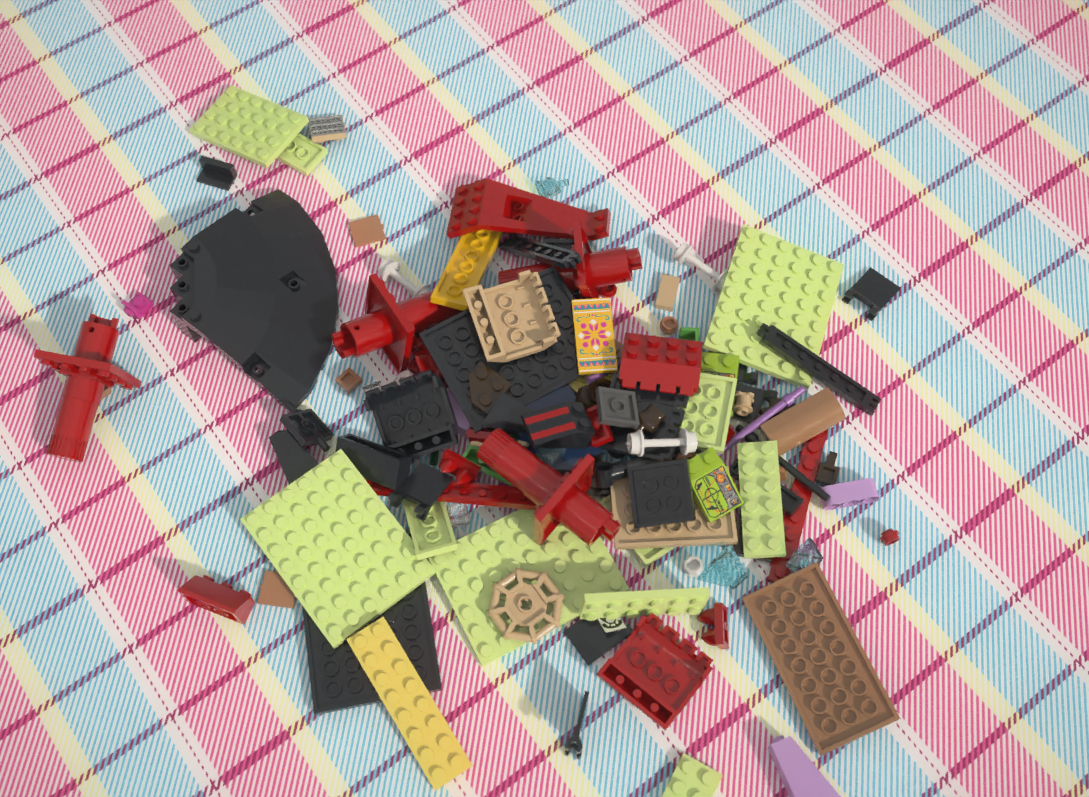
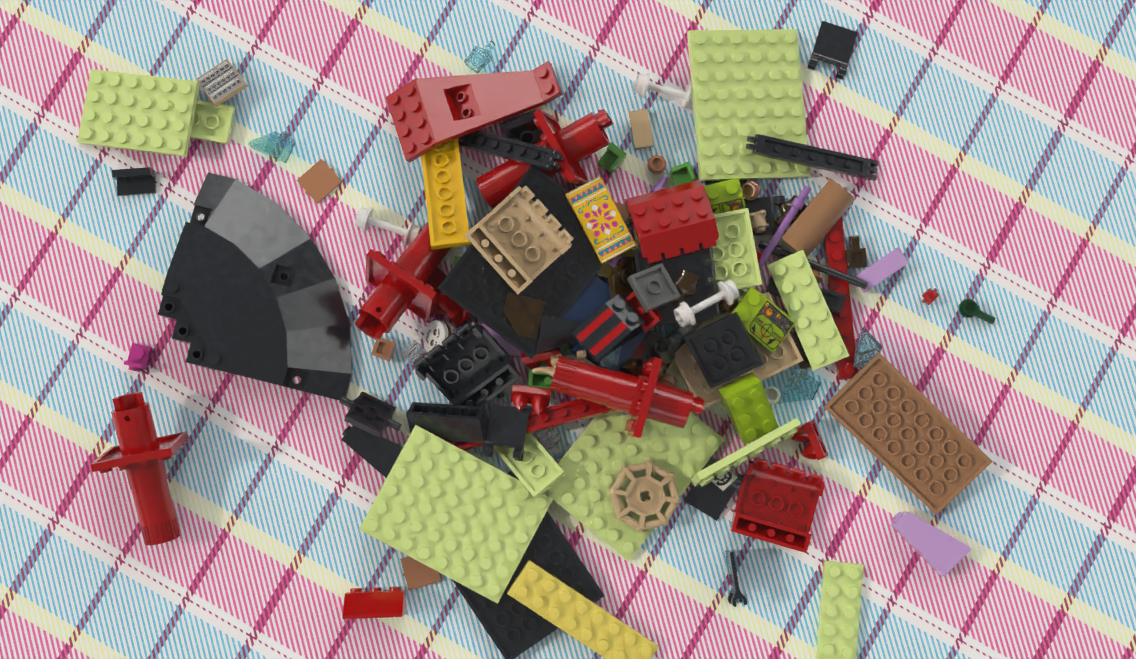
camera: 30 degrees left, 20 degrees up
none -> clear light blue slope [248,131,295,163]
none -> bright green panel [598,142,627,175]
none -> lime brick [718,372,779,445]
none -> nougat plate [741,181,760,200]
none -> dark green plate [959,299,996,324]

